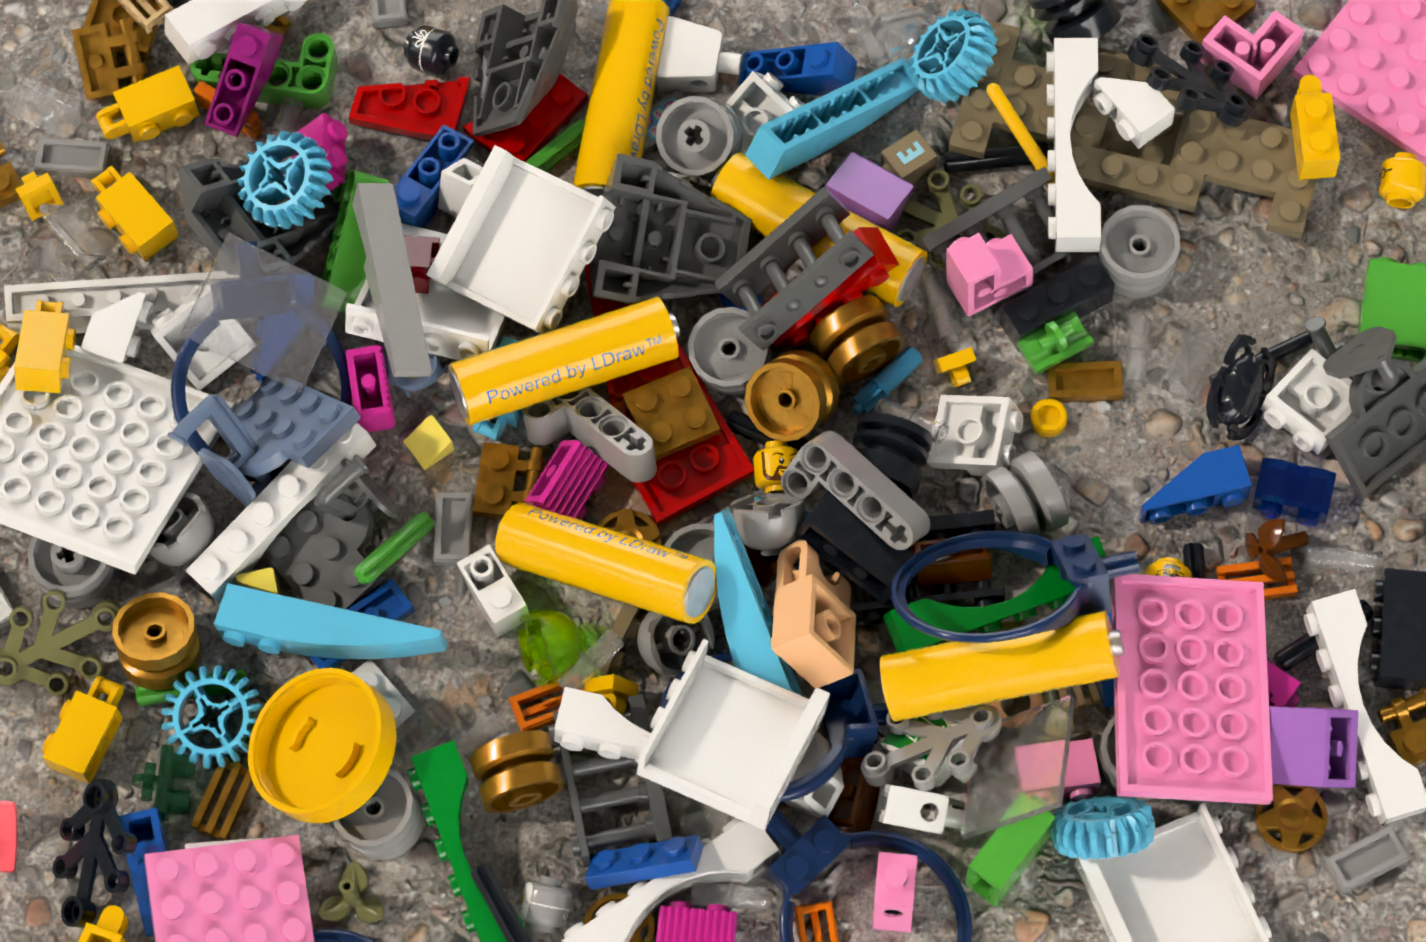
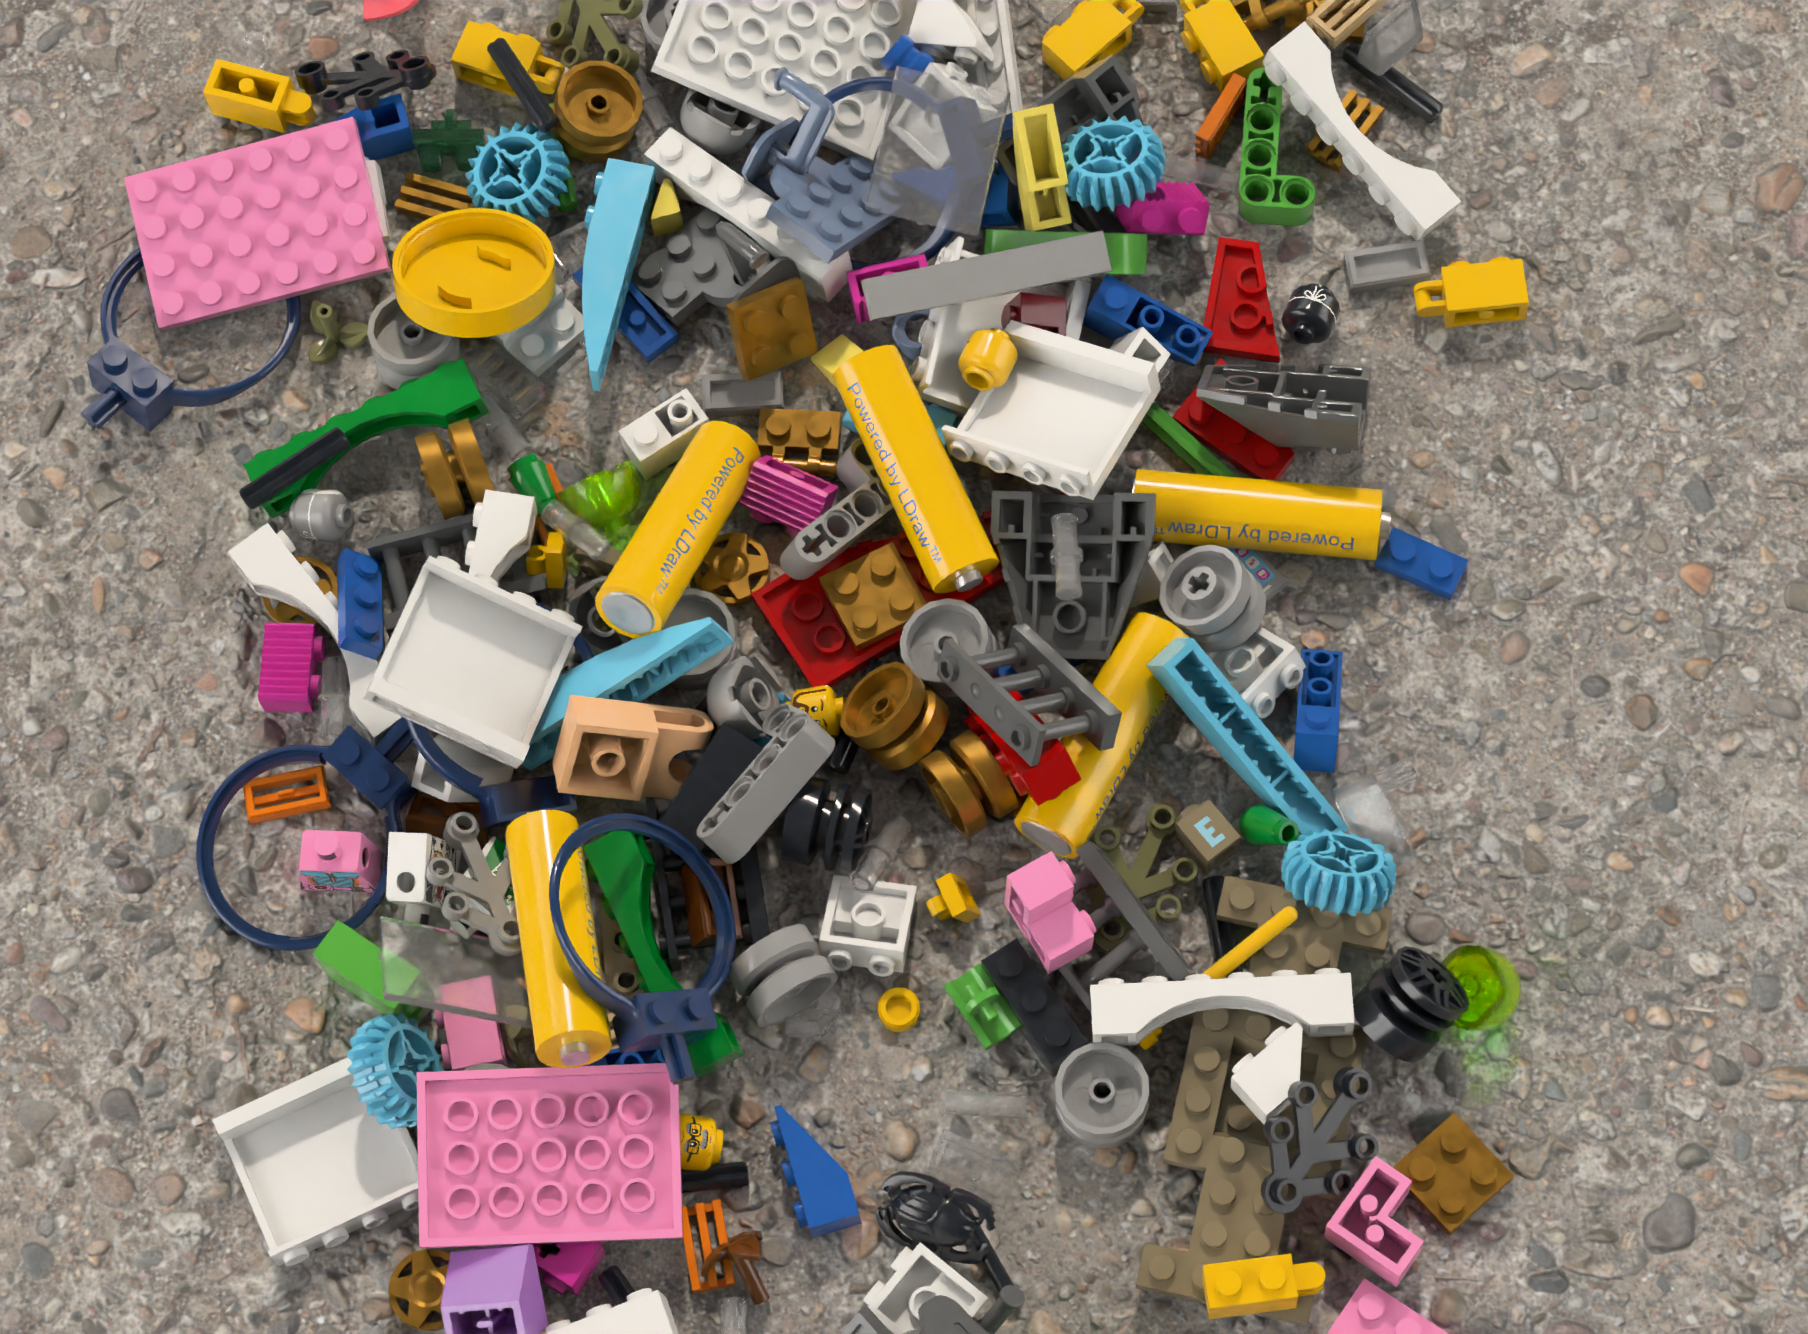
camera: 90 degrees right, 0 degrees up
magenta slope [204,22,284,137] -> none
bright green axle [353,511,435,585] -> none
white torso [657,16,742,93] -> none
medium lavender slope [825,151,915,232] -> none
dark azure piece [851,346,923,415] -> none
pearl gold tile [1047,361,1124,402] -> none
clear blue brick [1252,458,1337,526] -> none
none -> black axle [487,38,559,133]
none -> green cone [507,454,560,517]
none -> pearl gold plate [726,276,818,382]
none -> blue wheel [879,34,935,84]
none -> yellow head [958,328,1018,391]
none -> light yellow slope [1012,103,1072,232]
none -> clear pin [1050,513,1083,600]
none -> green cone [1239,804,1299,846]

